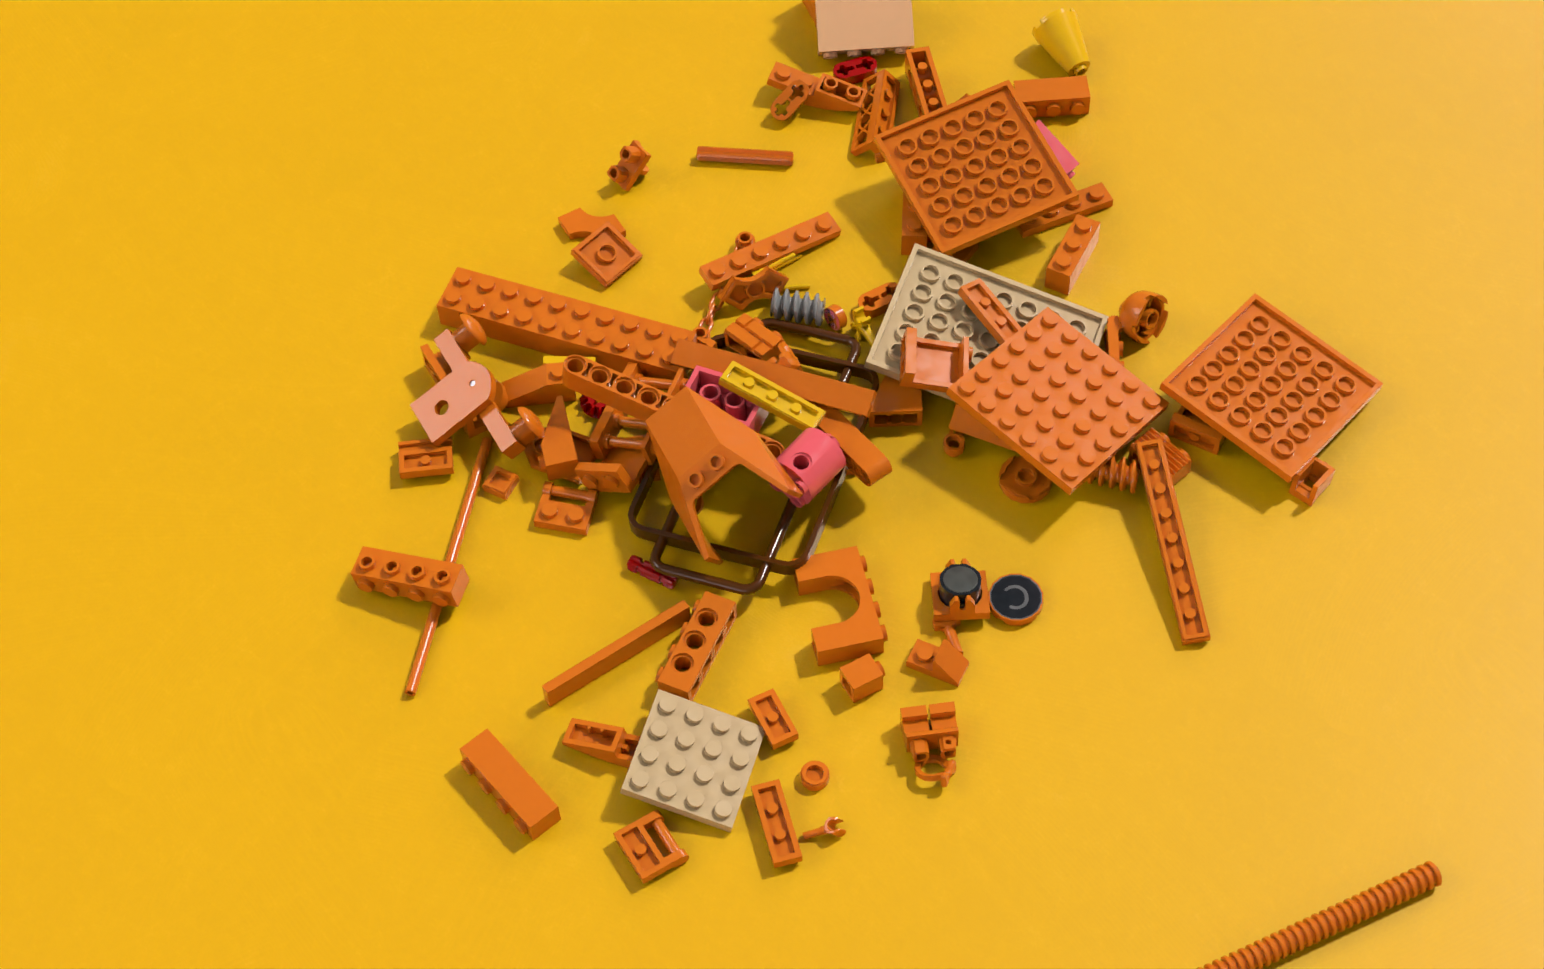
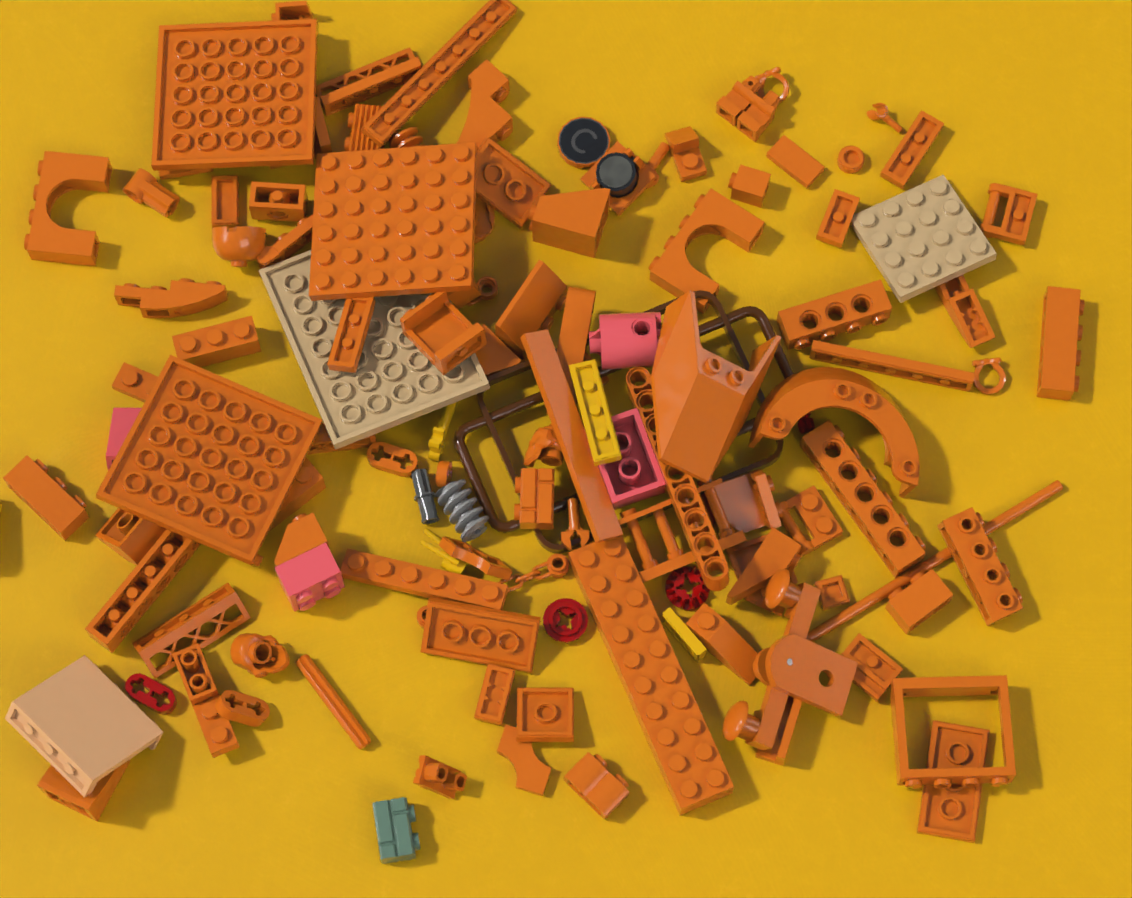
camera: 135 degrees left, 15 degrees up
none -> orange arch [24,151,112,266]
none -> orange slope [114,278,228,318]
none -> orange piece [123,168,180,218]
none -> orange tile [211,175,239,228]
none -> orange head [230,633,290,678]
none -> orange brick [249,181,308,222]
none -> orange slope [274,513,331,566]
none -> coral brick [275,543,345,612]
none -> orange fence [316,47,422,117]
none -> sand green brick [372,797,421,864]
none -> dark grey axle [411,469,439,525]
none -> orange tile [421,597,541,673]
none -> orange arch [457,59,513,150]
none -> orange plate [474,663,516,726]
none -> orange tile [476,137,552,229]
none -> orange slope [495,260,567,360]
none -> orange slope [529,188,610,258]
none -> red gear [543,598,588,643]
none -> orange brick [564,752,629,820]
none -> orange windscreen [748,367,920,498]
none -> orange tile [766,135,825,189]
none -> orange brick [800,420,926,578]
none -> orange brick [885,569,953,634]
none -> orange window [890,675,1016,789]
none -> orange tile [917,720,990,843]
none -> orange piece [972,358,1006,395]

